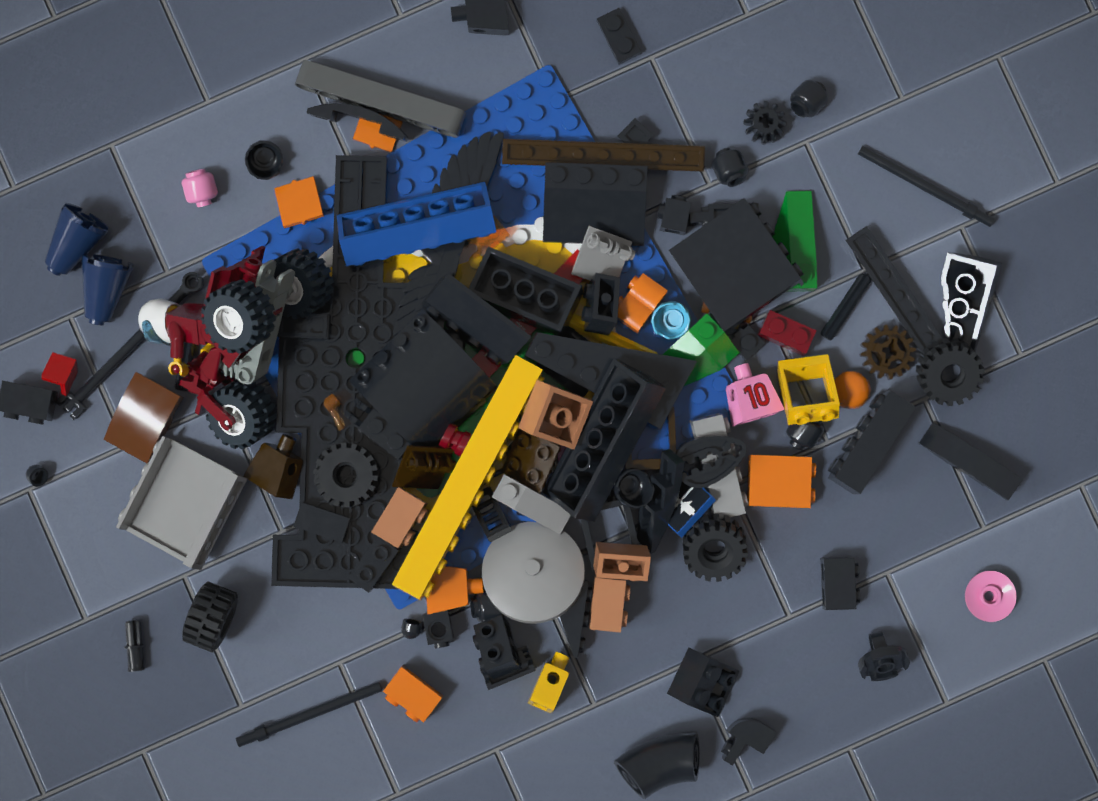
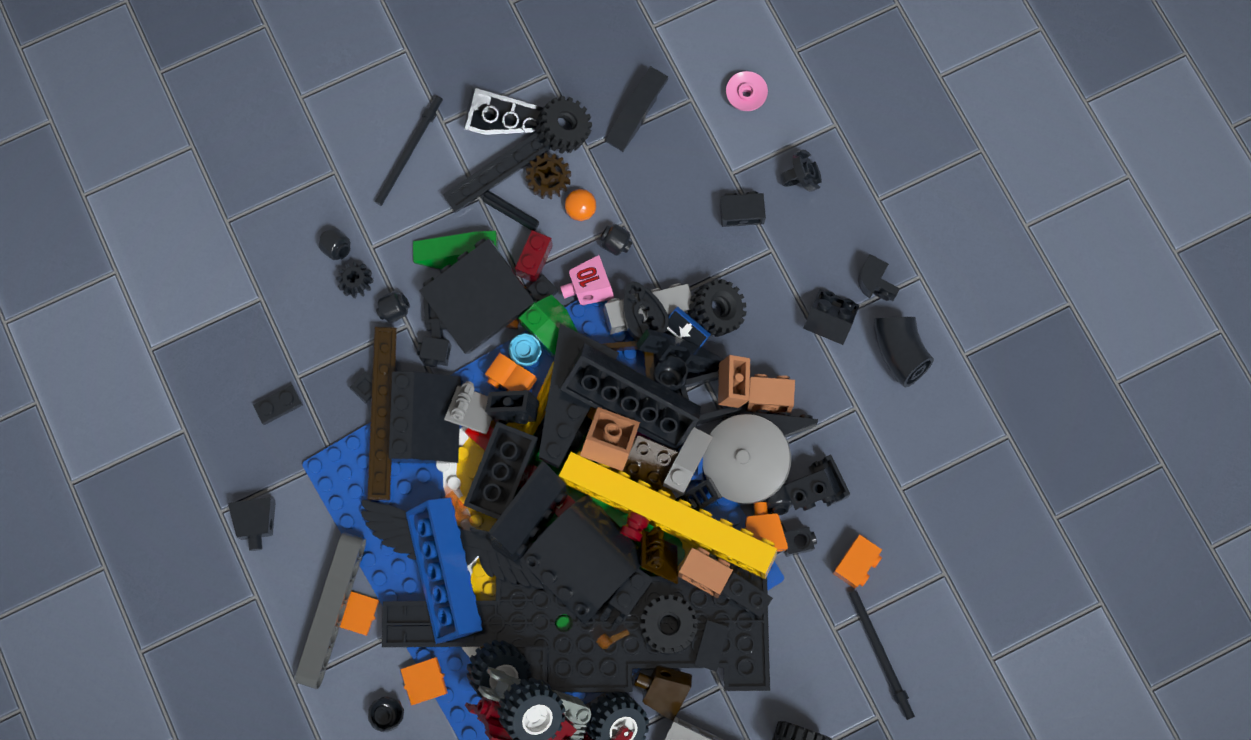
camera: 90 degrees left, 10 degrees down
black slope [307,103,408,142] -> none
black hinge [401,619,423,639] -> none
yellow torso [528,652,569,713] -> none
orange brick [747,455,816,508] -> none
yellow window [777,354,840,425] -> none
black brick [828,391,916,494] -> none

